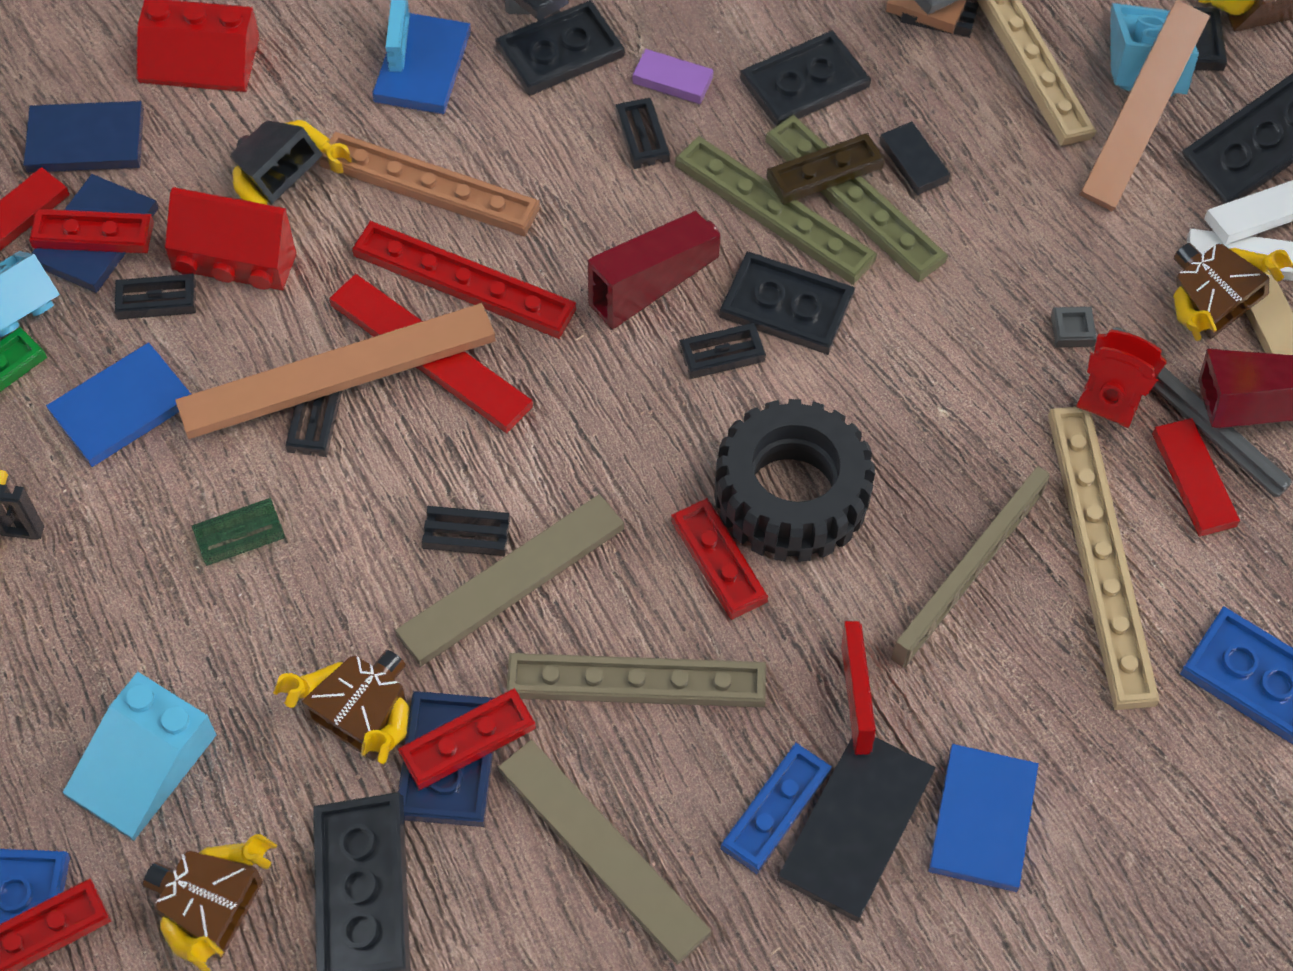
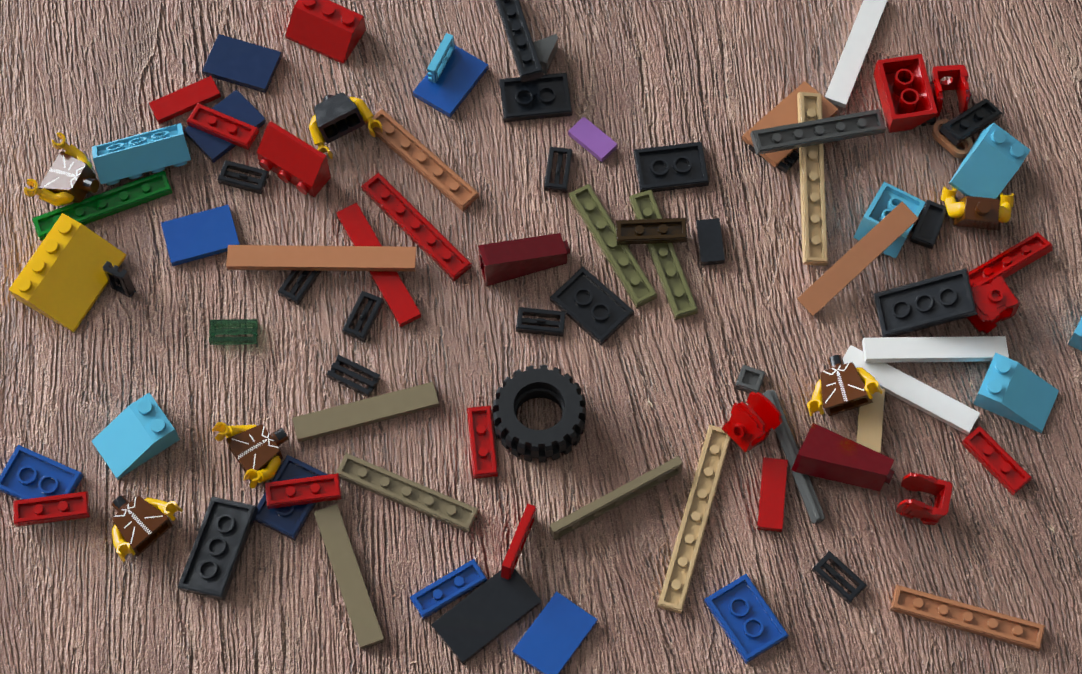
camera: 25 degrees right, 5 degrees up
none -> black tile [342,291,384,342]

